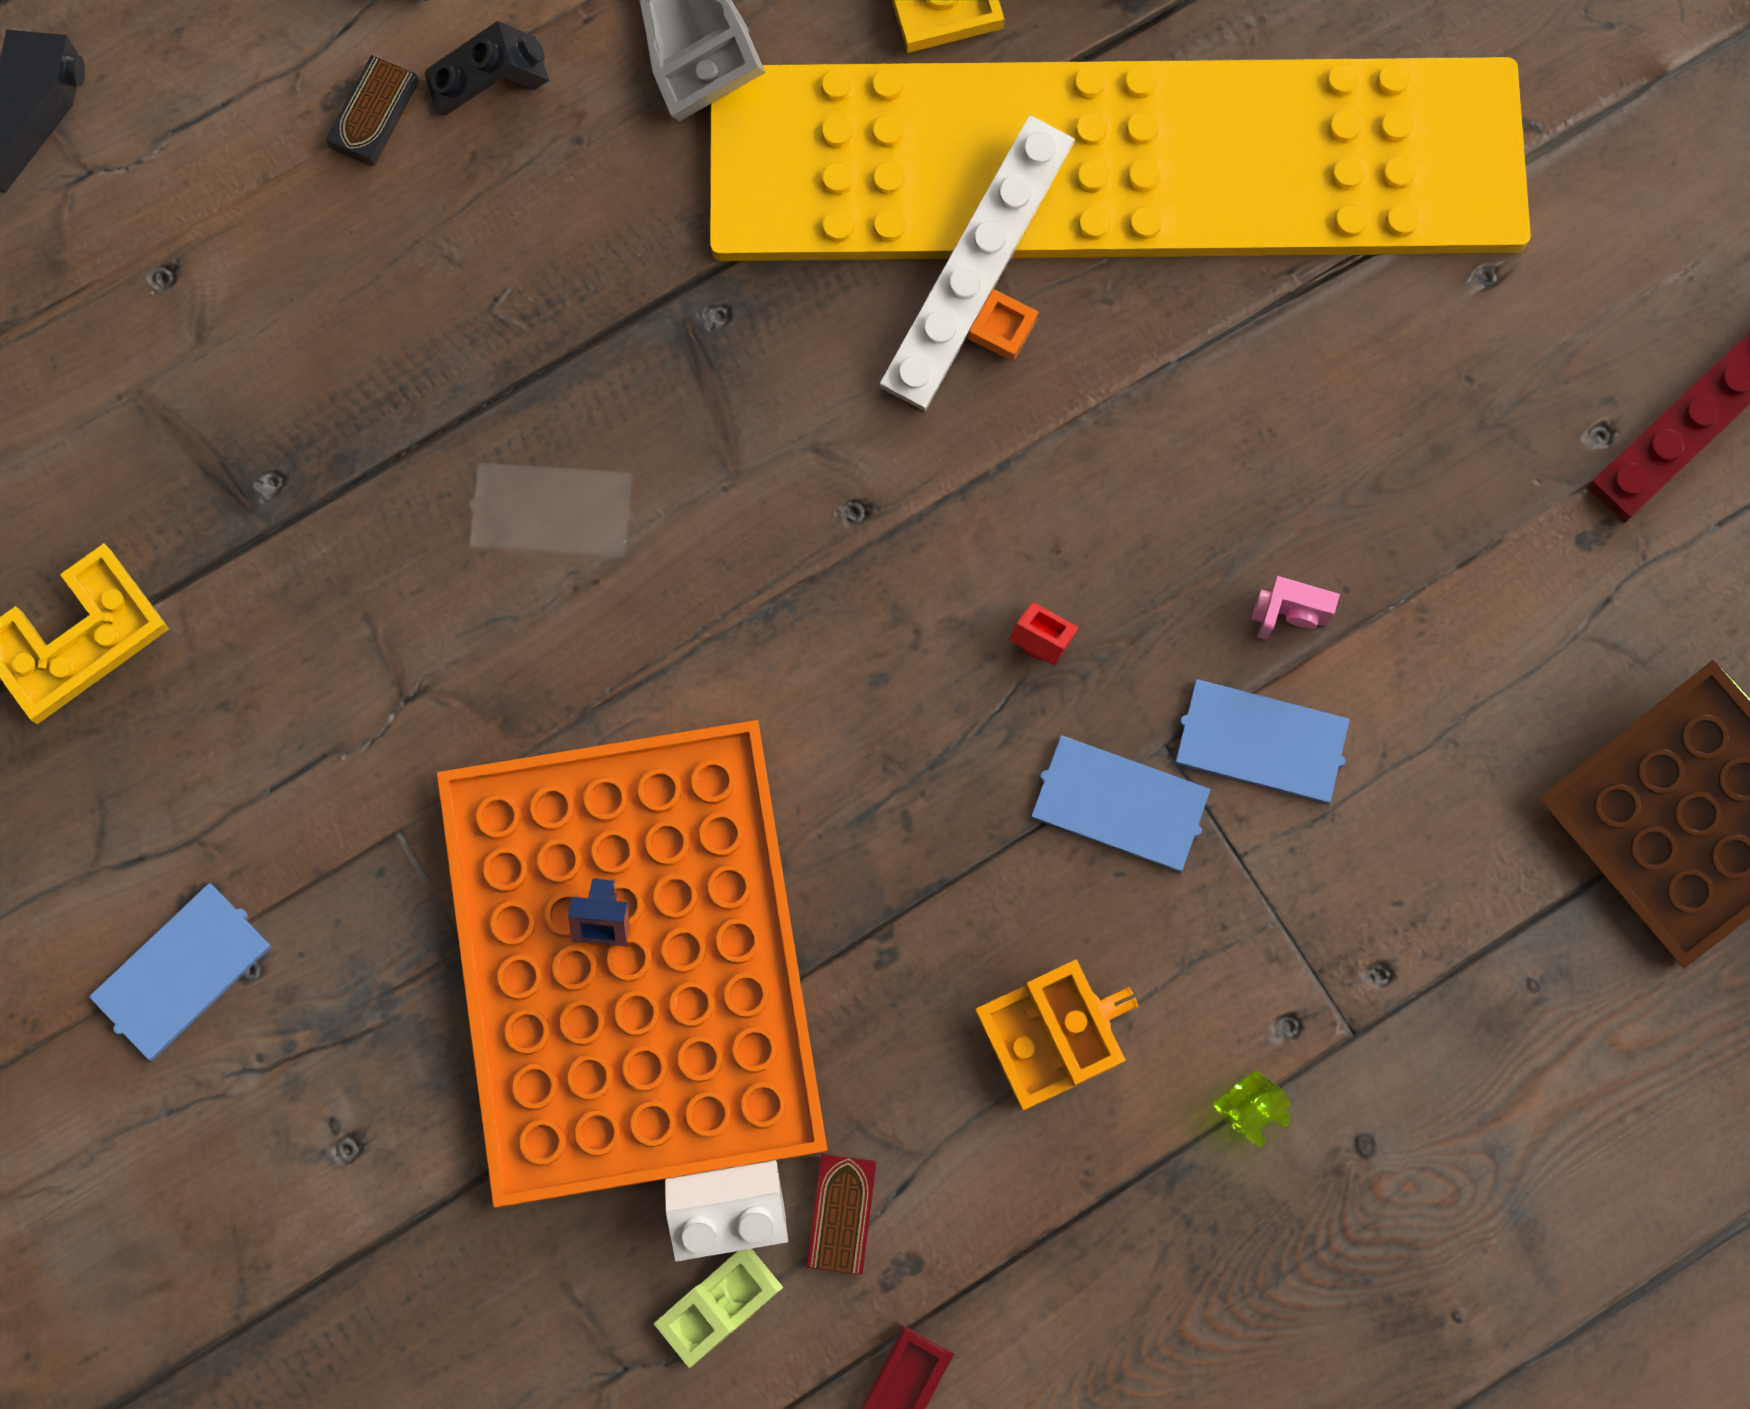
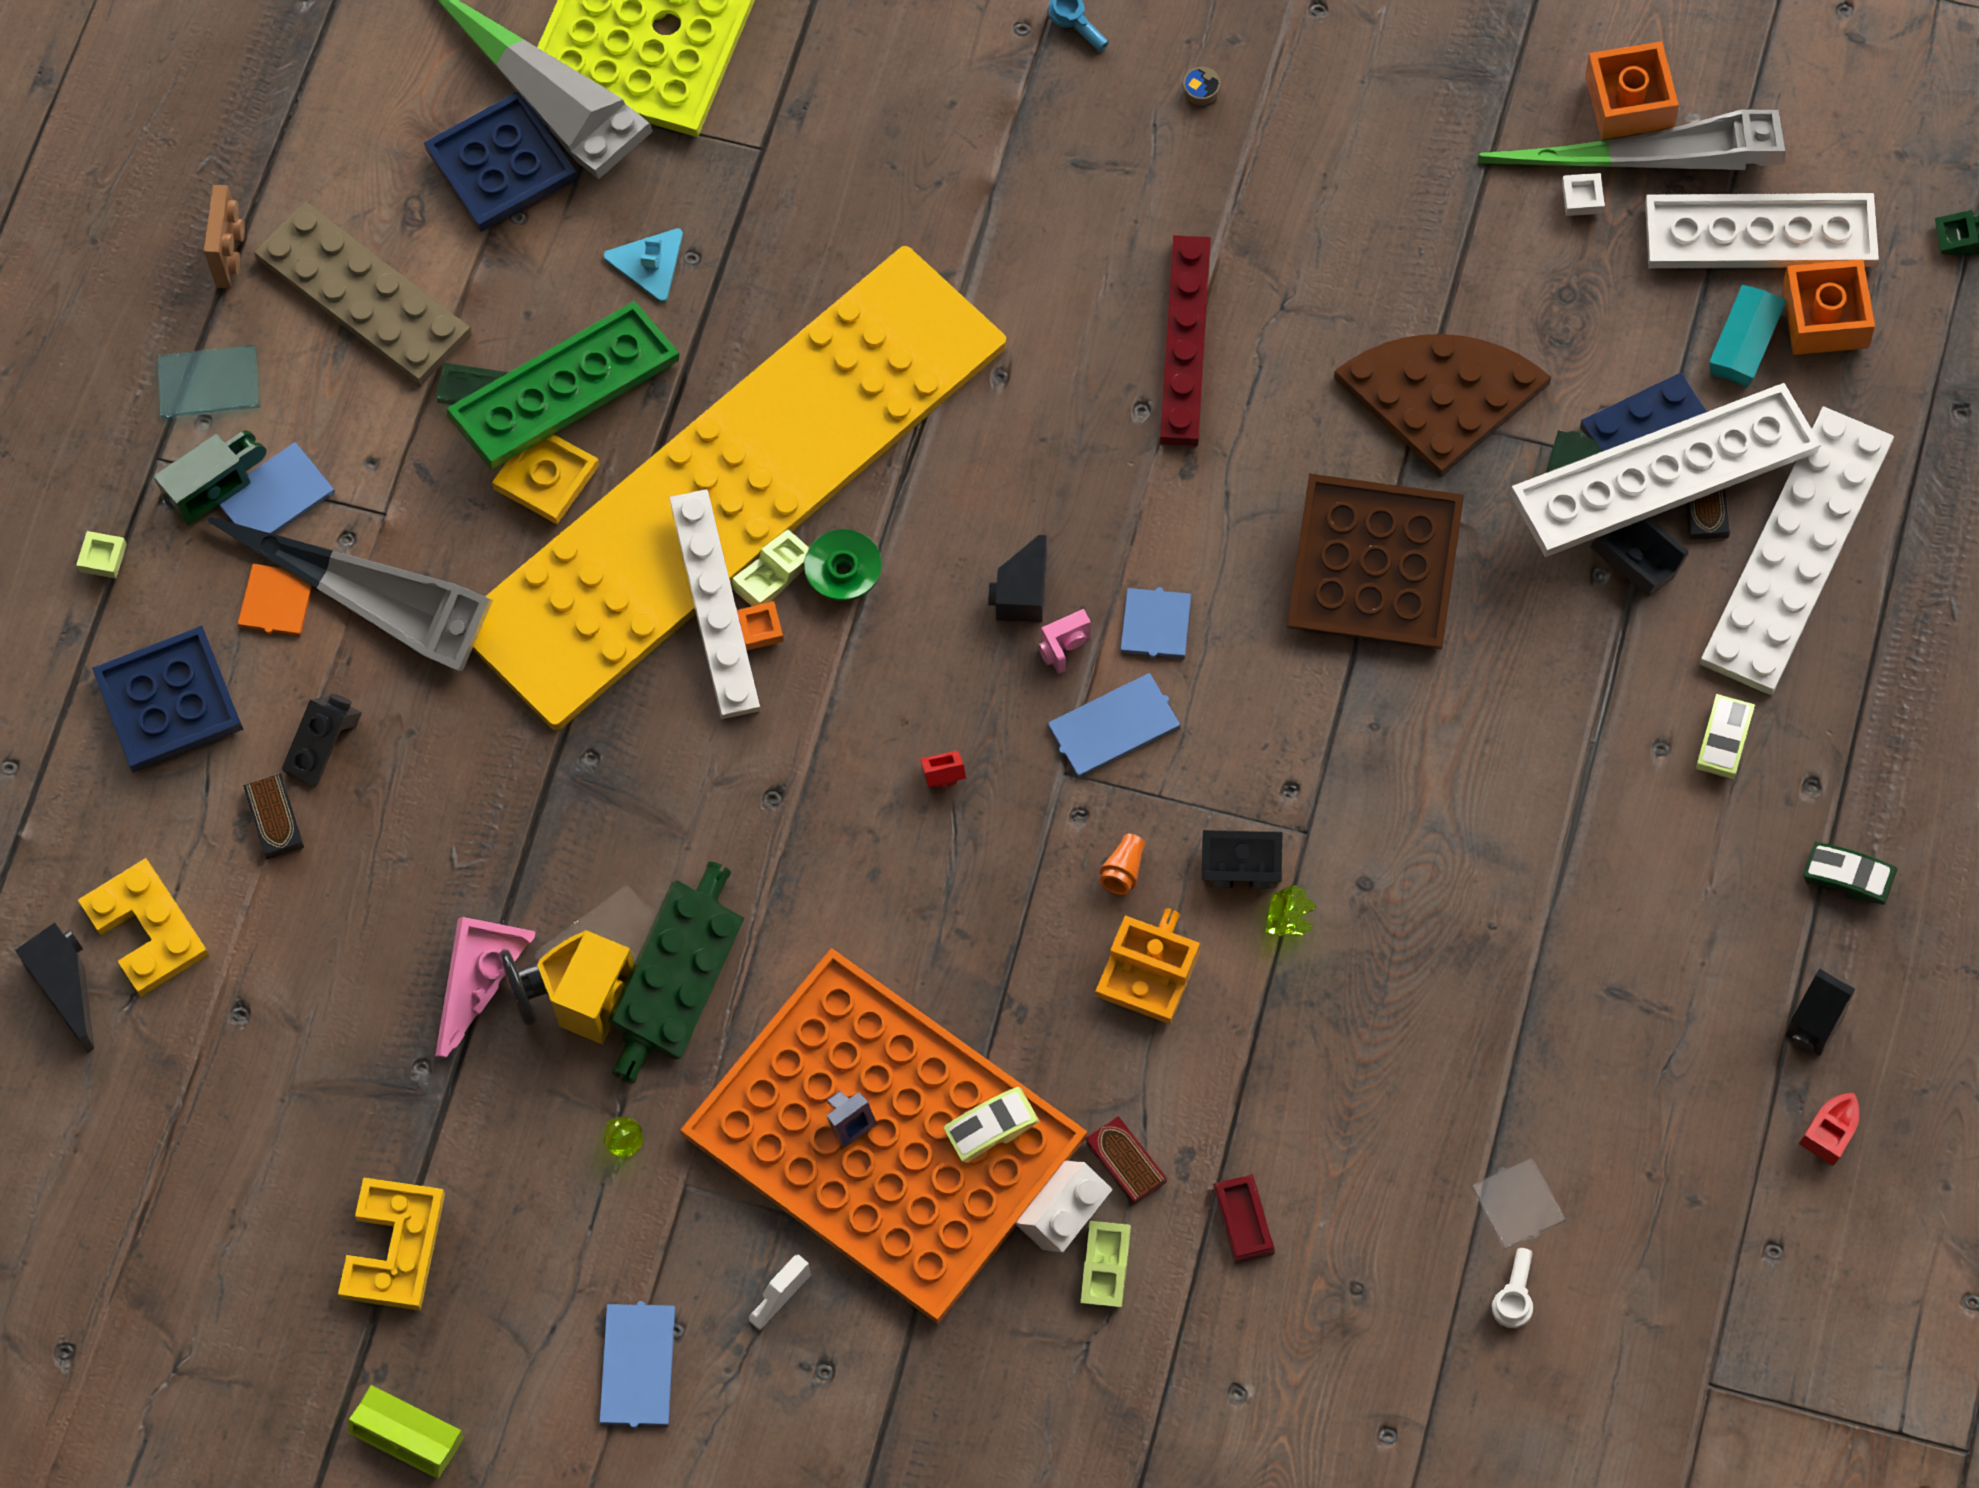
camera: 40 degrees left, 10 degrees down
medium blue piece [1031,735,1211,873] -> none
none -> yellow plate [78,858,209,997]
none -> bright pink wing [435,917,536,1058]
none -> yellow piece [499,930,634,1045]
none -> clear neon green plate [603,1117,644,1158]
none -> dark green plate [607,861,745,1084]
none -> yellowish green slope [731,529,809,606]
none -> white tile [749,1255,811,1331]
none -> green dish [804,529,882,601]
none -> slope [943,1087,1040,1163]
none -> black slope [988,535,1047,622]
none -> orange cone [1099,834,1145,895]
none -> medium blue piece [1121,587,1191,659]
none -> black bracket [1202,829,1283,889]

